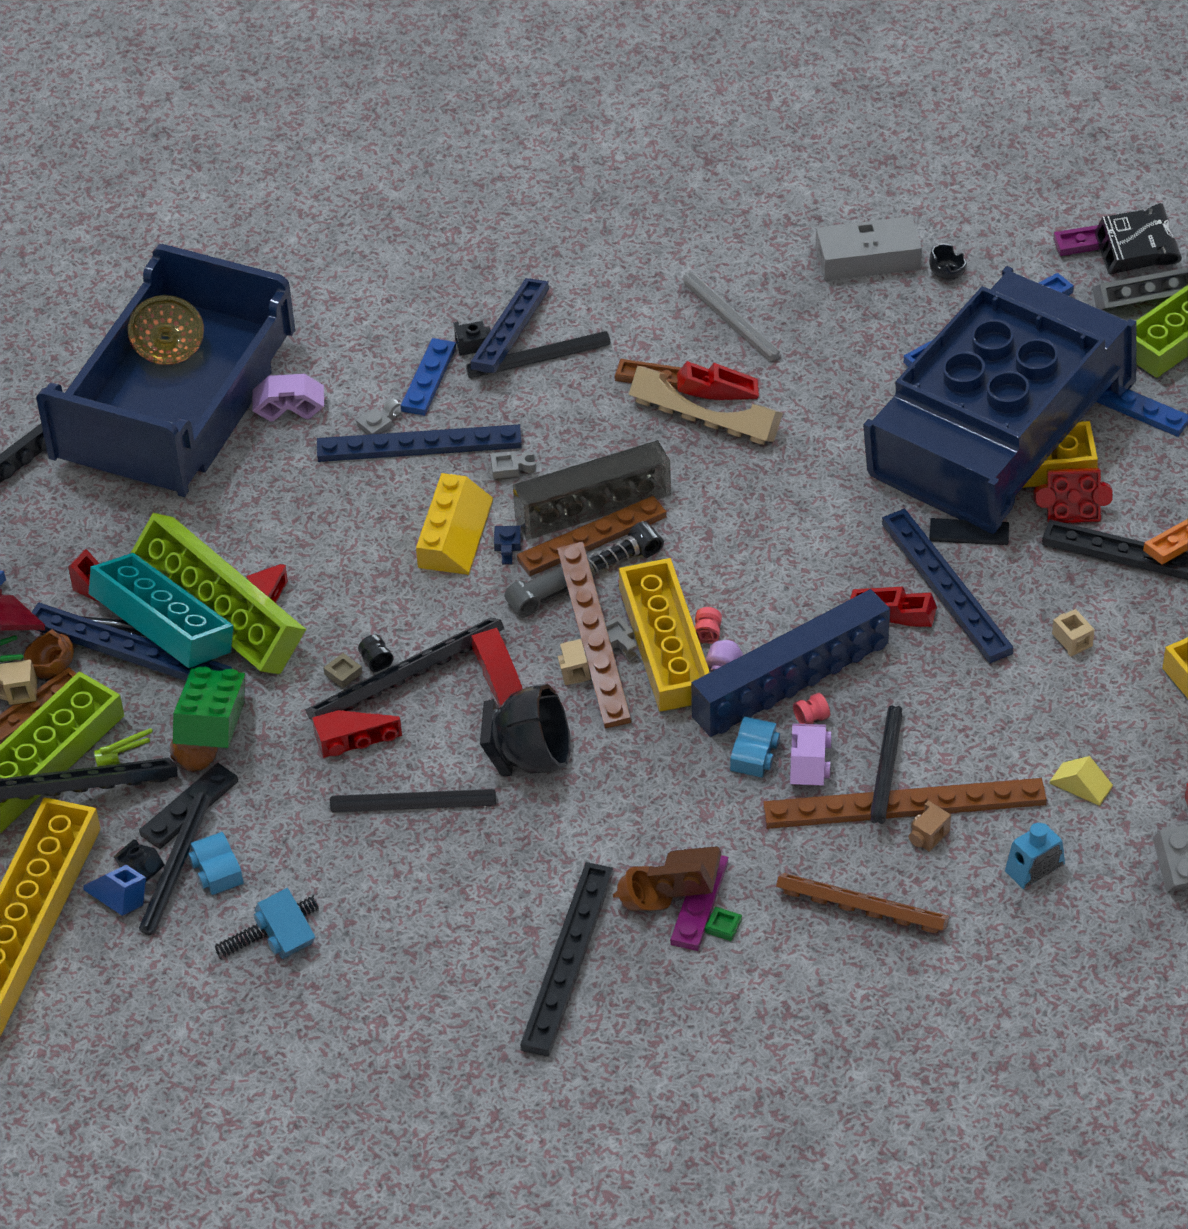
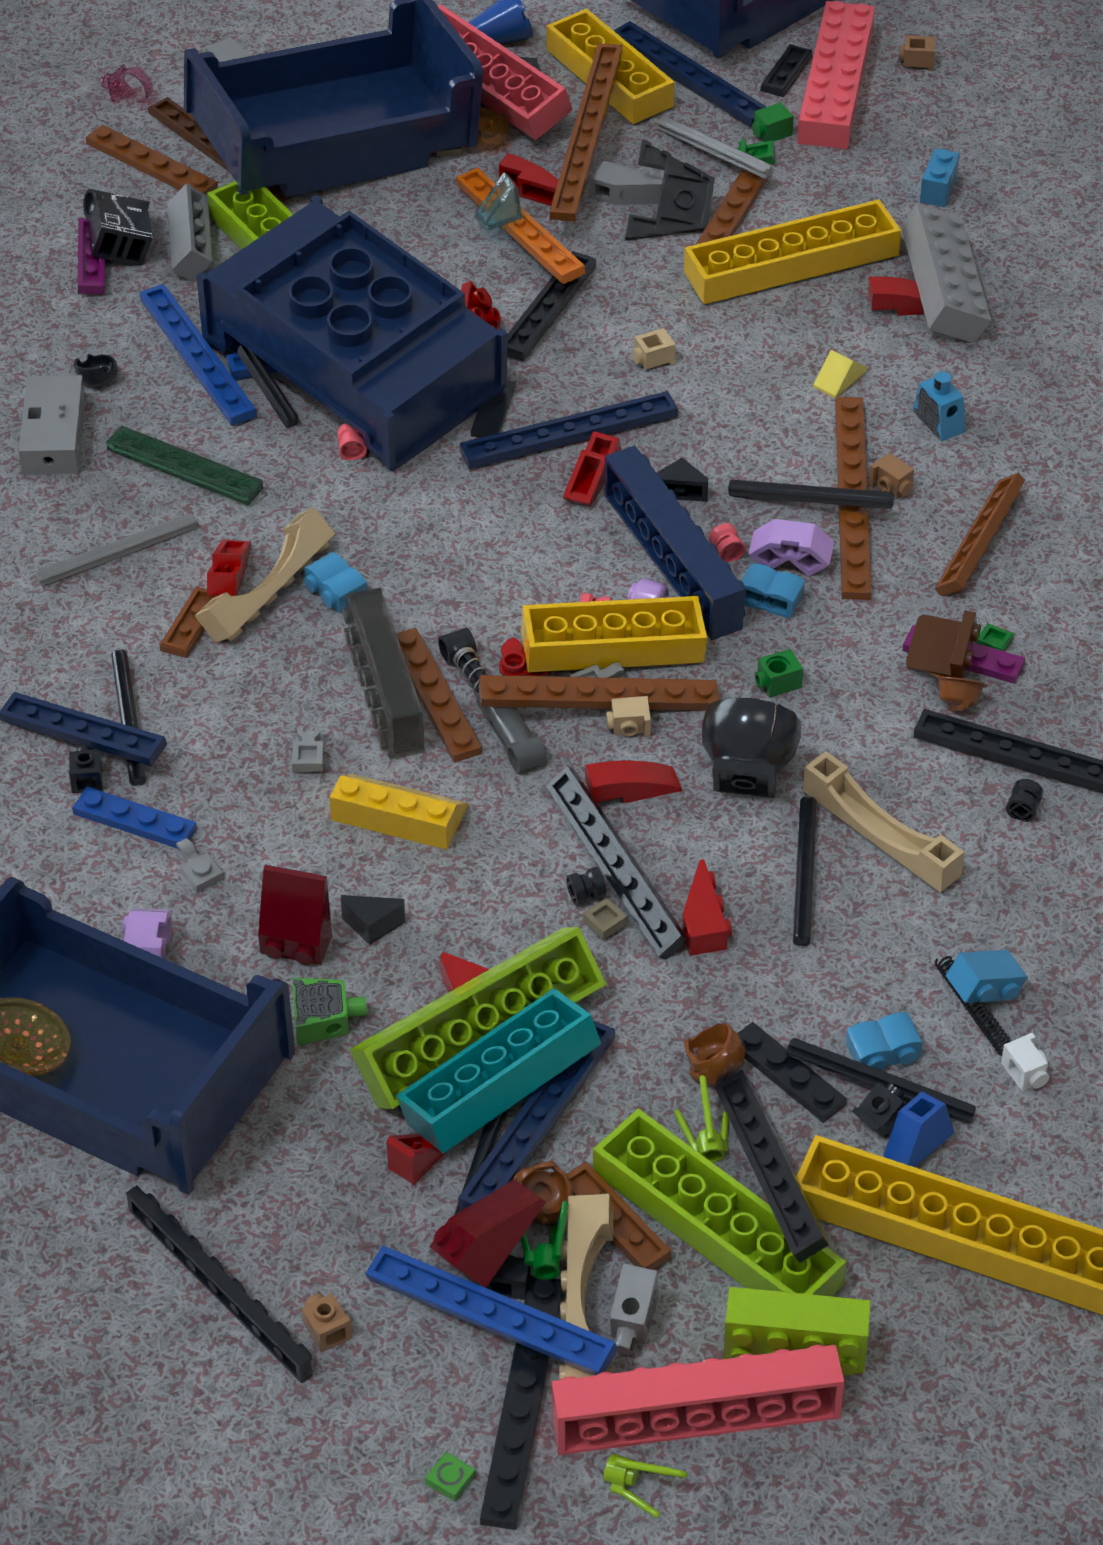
camera: 85 degrees left, 0 degrees up
green brick [173,667,246,748] -> none
dark blue plate [317,424,522,462] -> none
dark blue plate [494,525,521,565] -> none
none -> clear green plate [106,425,263,505]
none -> dark red slope [258,864,332,965]
none -> torso [292,978,367,1045]
none -> dark azure brick [304,552,368,613]
none -> black slope [341,895,406,945]
none -> black slope [658,458,709,502]
none -> green brick [755,649,803,698]
none -> tan arch [803,751,964,893]
none -> white brick [1001,1033,1050,1091]
none -> black wheel [1006,779,1044,822]

